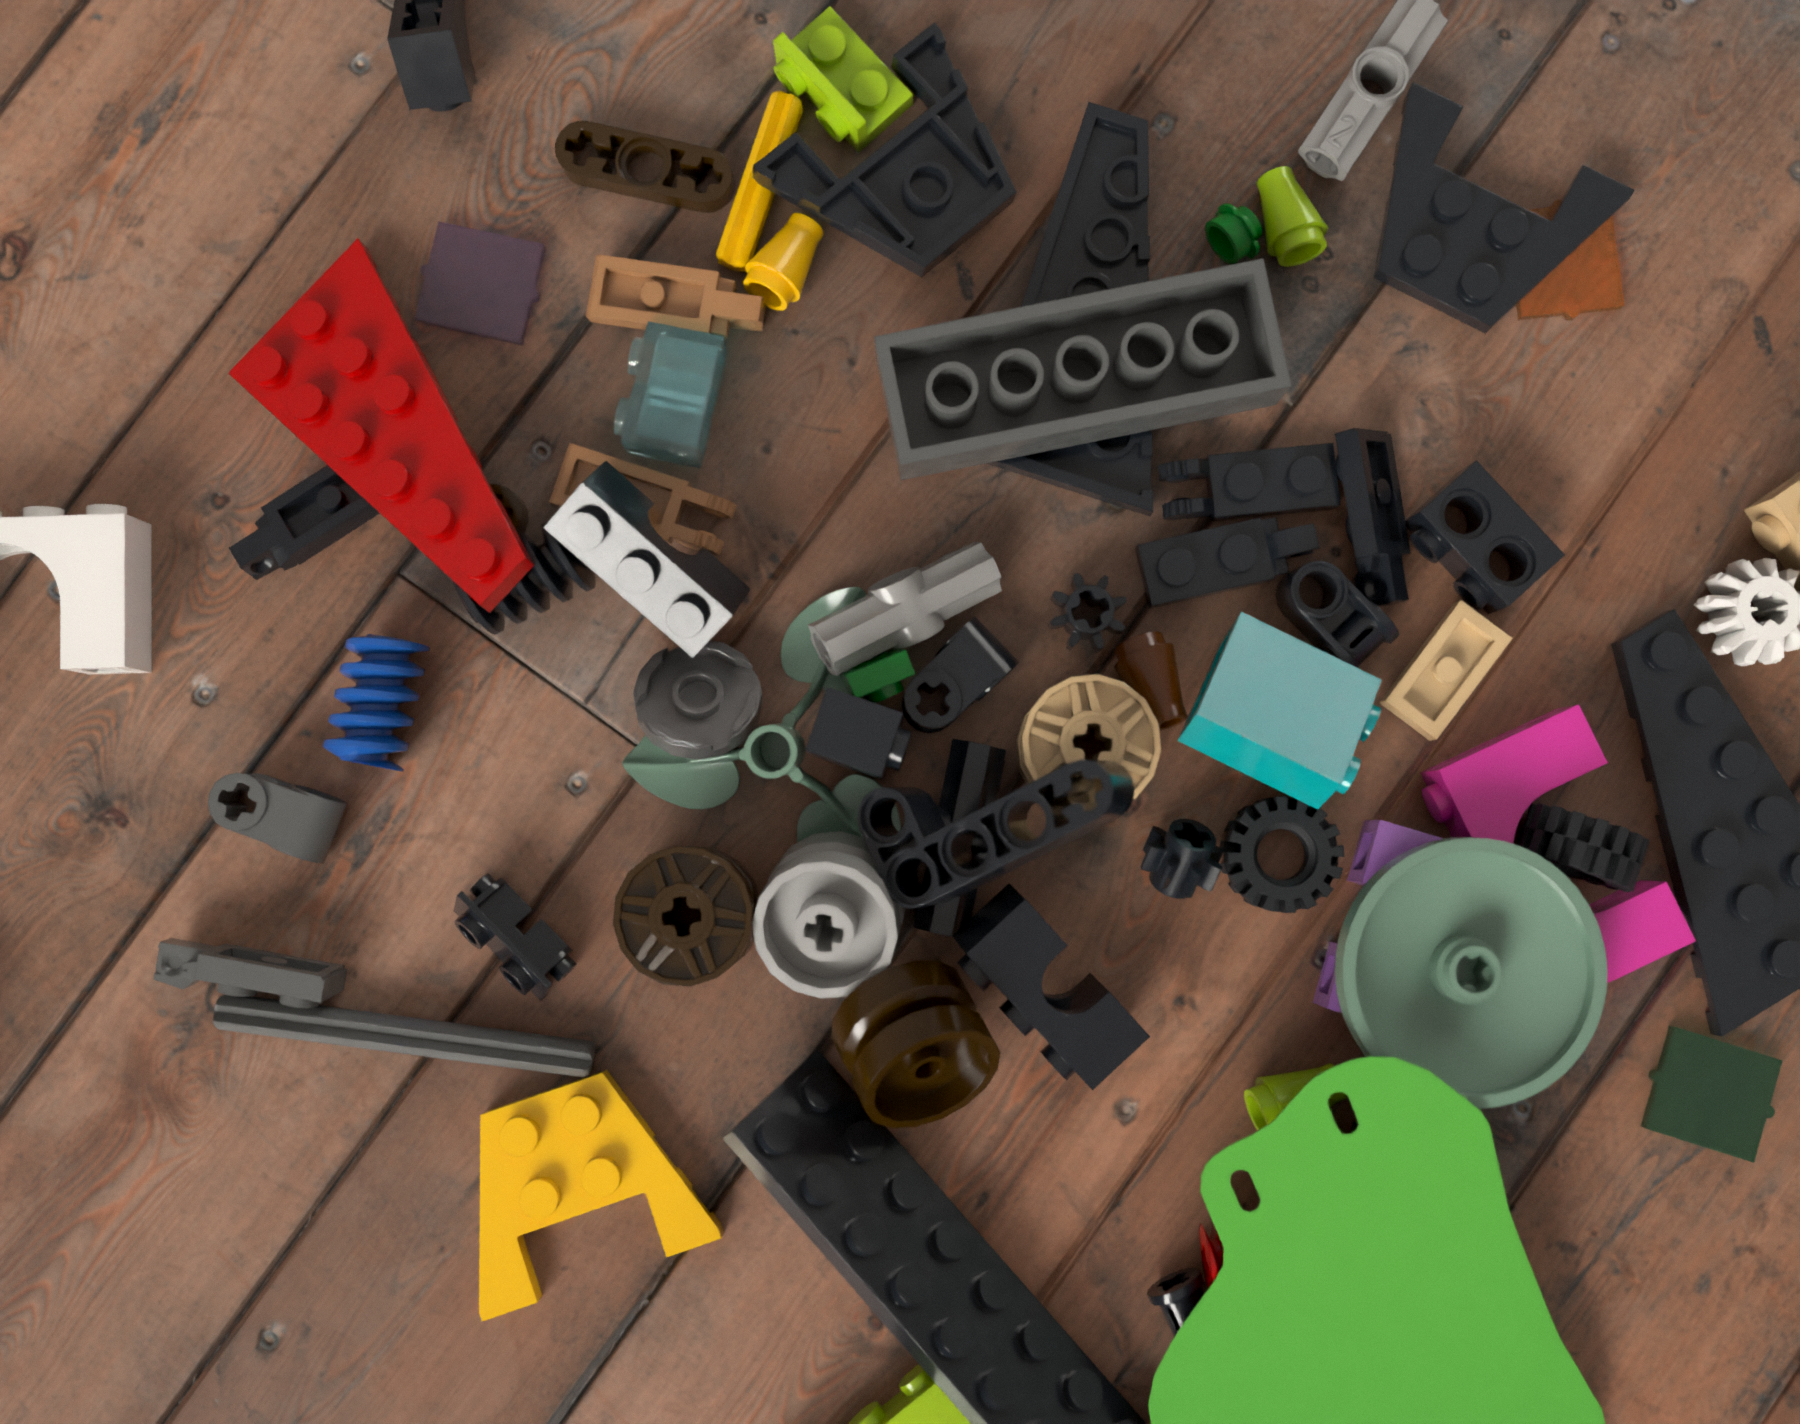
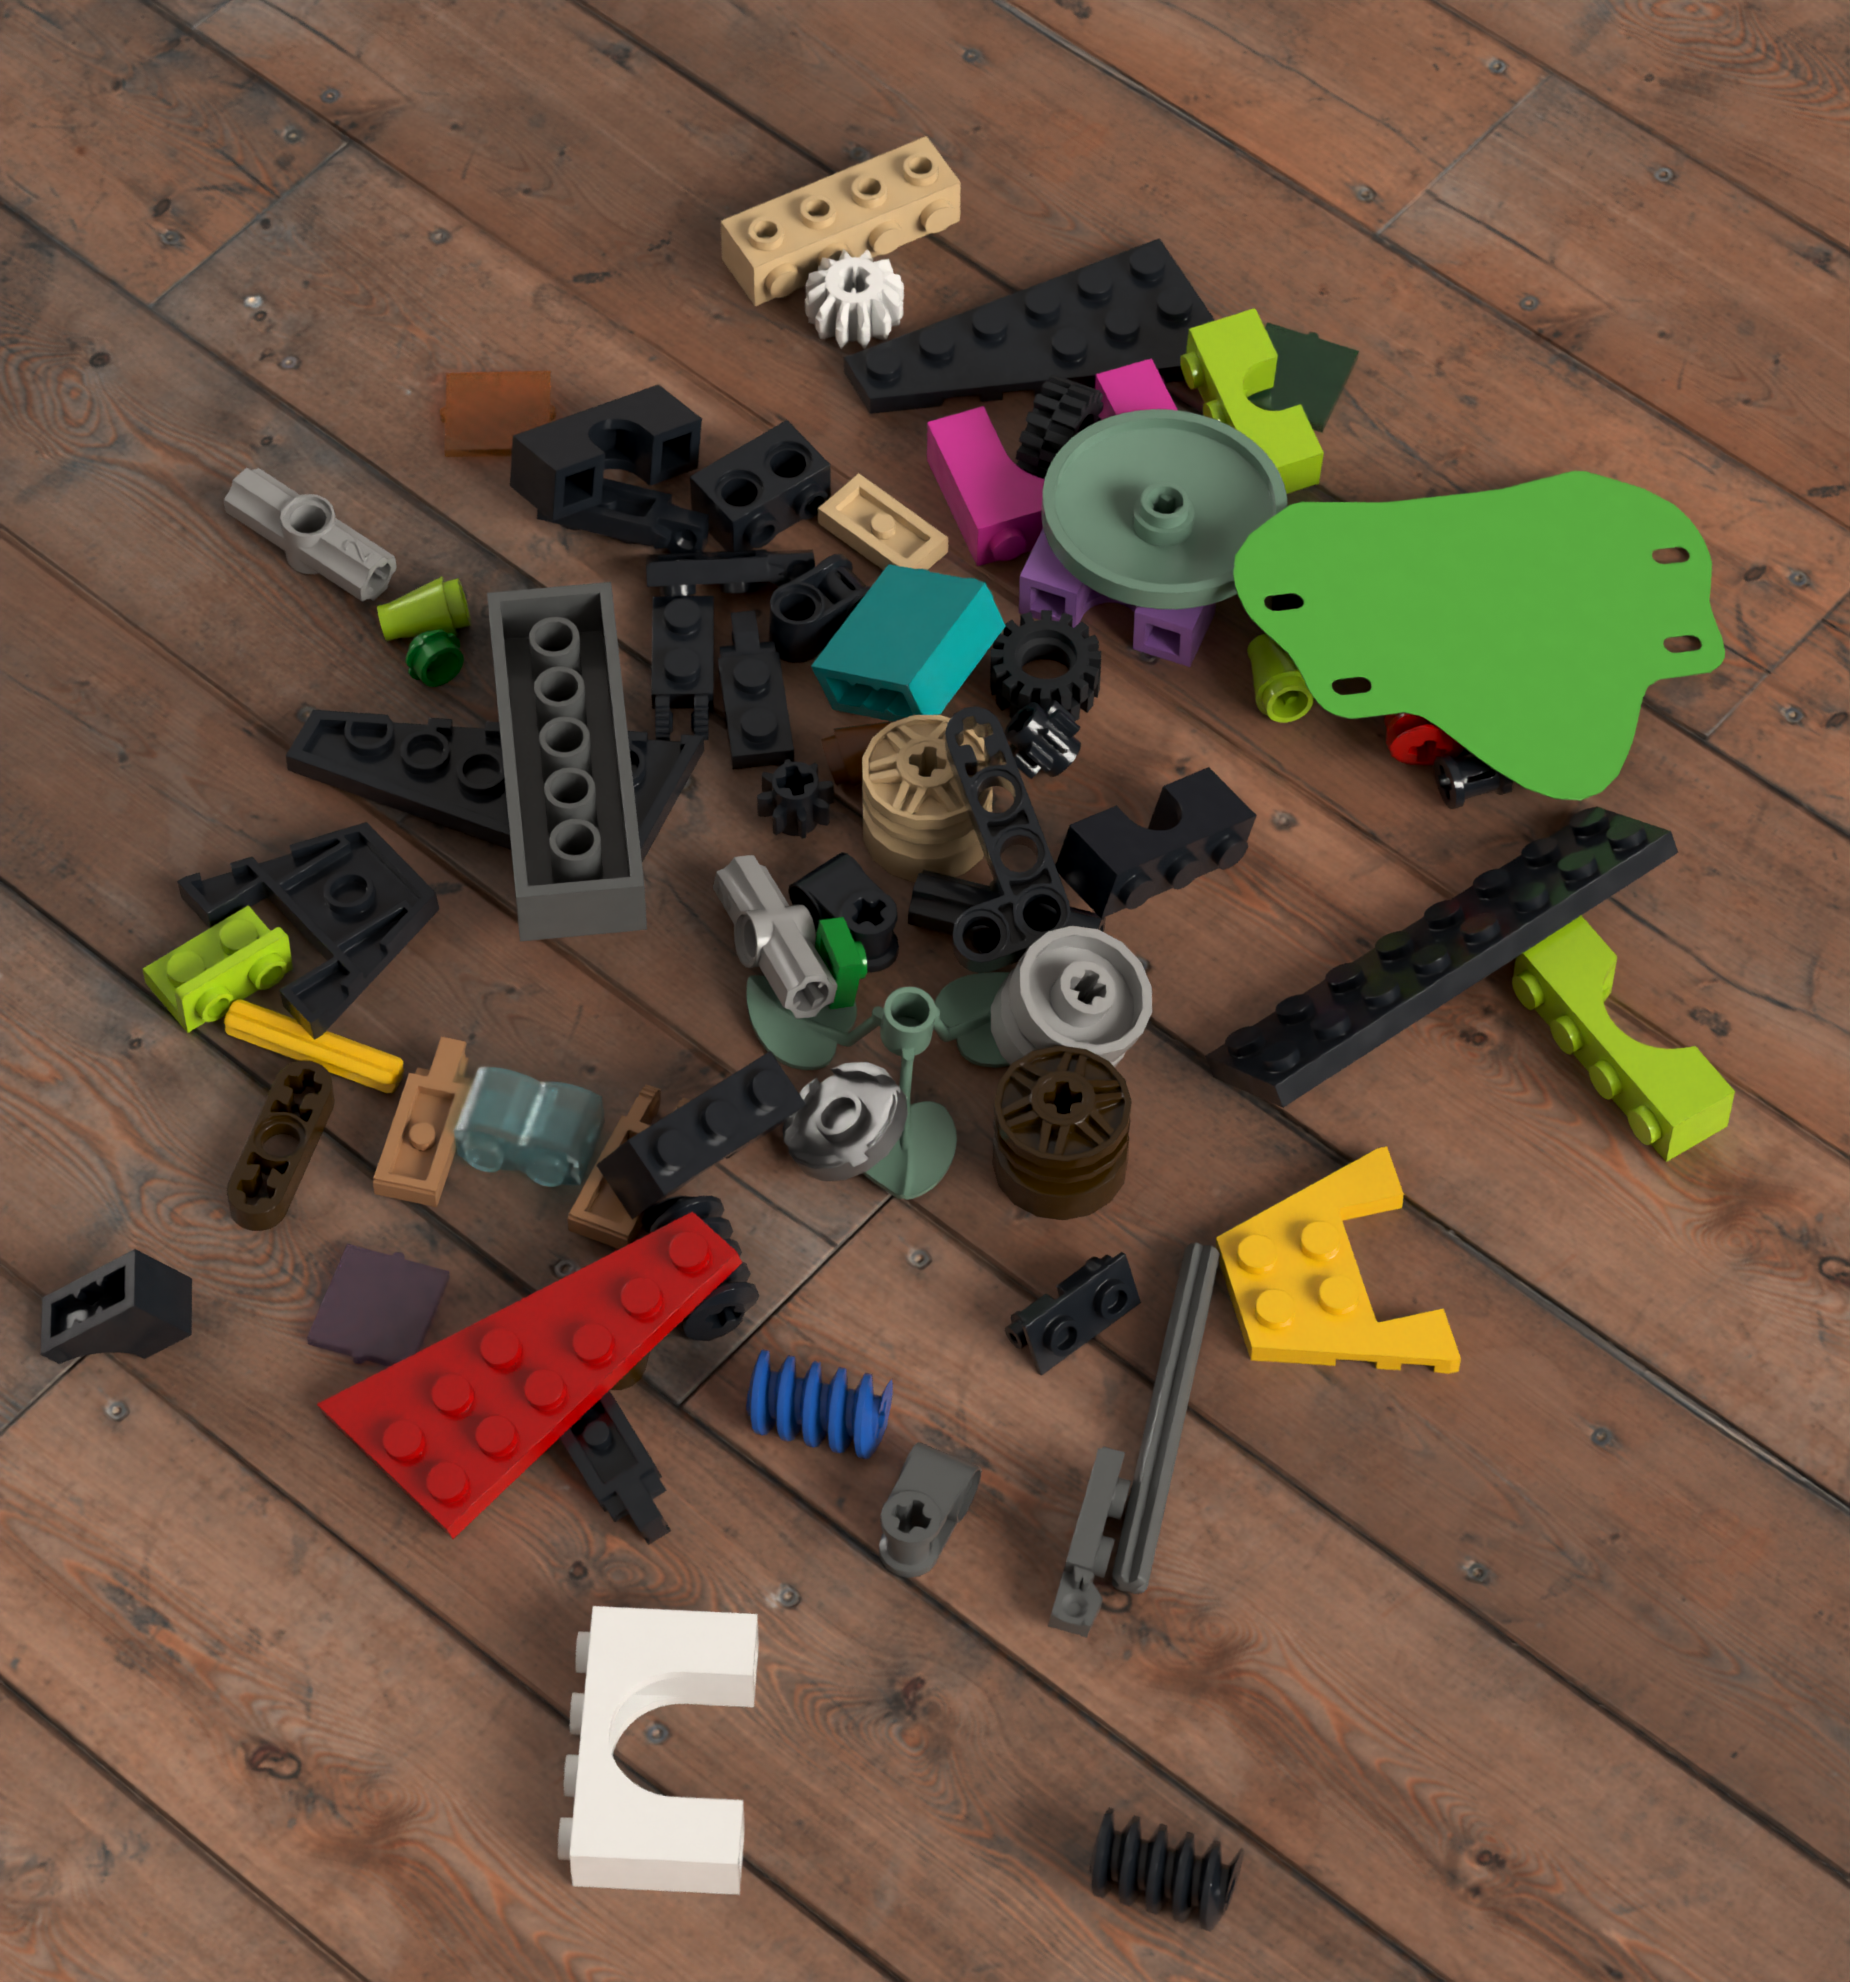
camera: 90 degrees left, 30 degrees down
yellow cone [743,213,824,311] -> none
black brick [805,687,911,780] -> none
dark brown wheel [832,960,1000,1128] -> none
black wing [1374,82,1634,334] -> none
none -> black arch [510,384,702,521]
none -> black hinge [537,478,709,553]
none -> lime arch [1180,308,1324,494]

